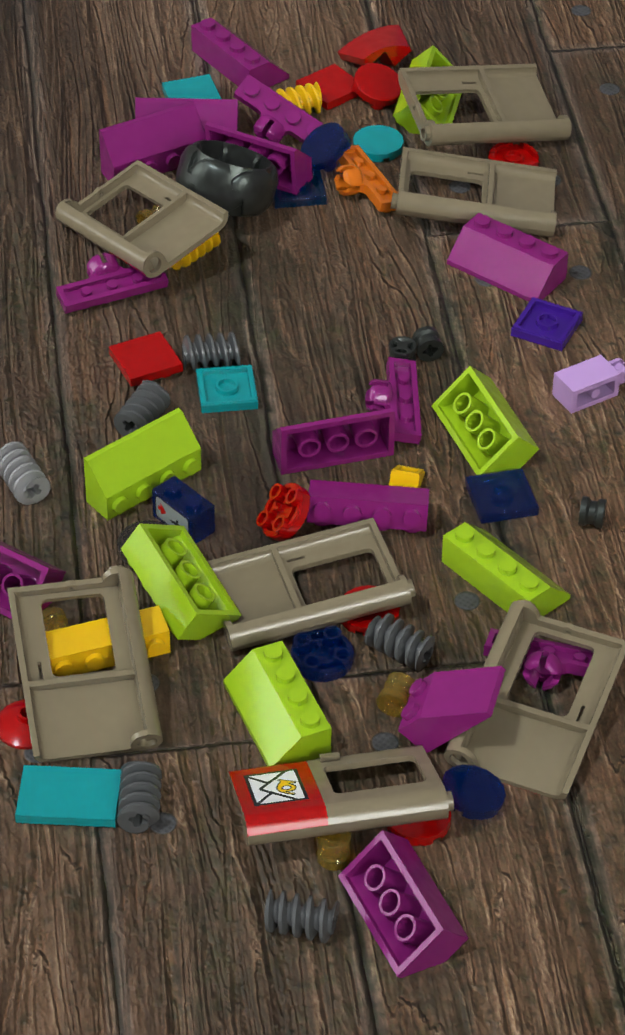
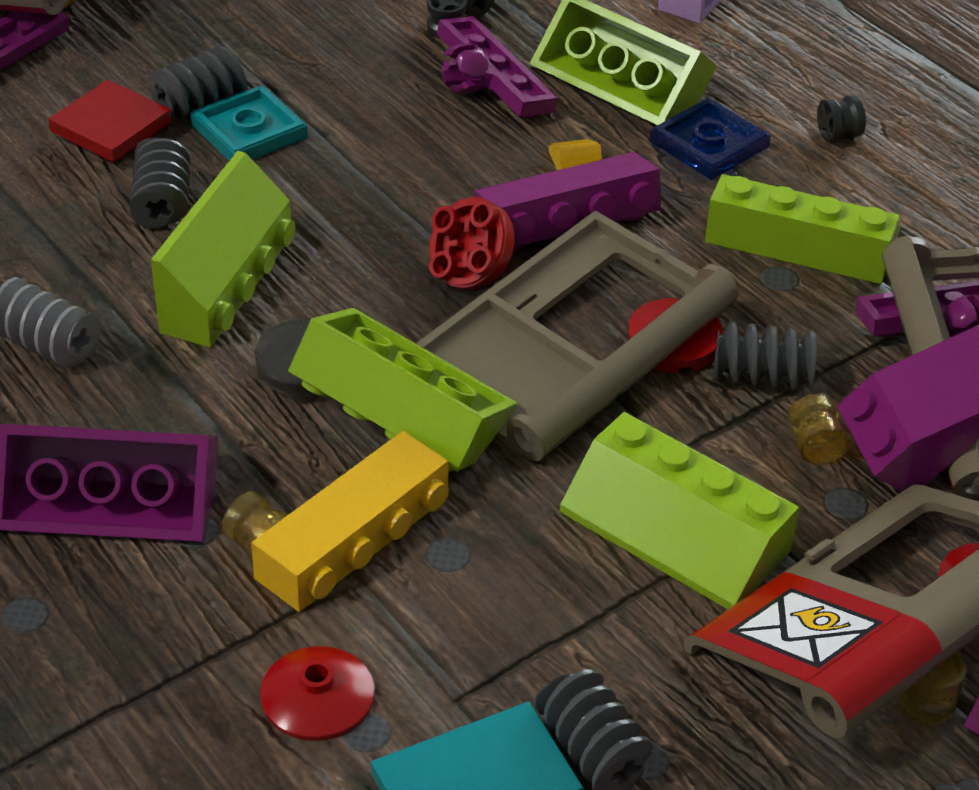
camera: 30 degrees left, 0 degrees up
dark tan piece [7,565,163,762] -> none
clear blue brick [152,476,215,543] -> none
magenta slope [272,408,395,475] -> none
clear blue tile [291,626,354,682] -> none

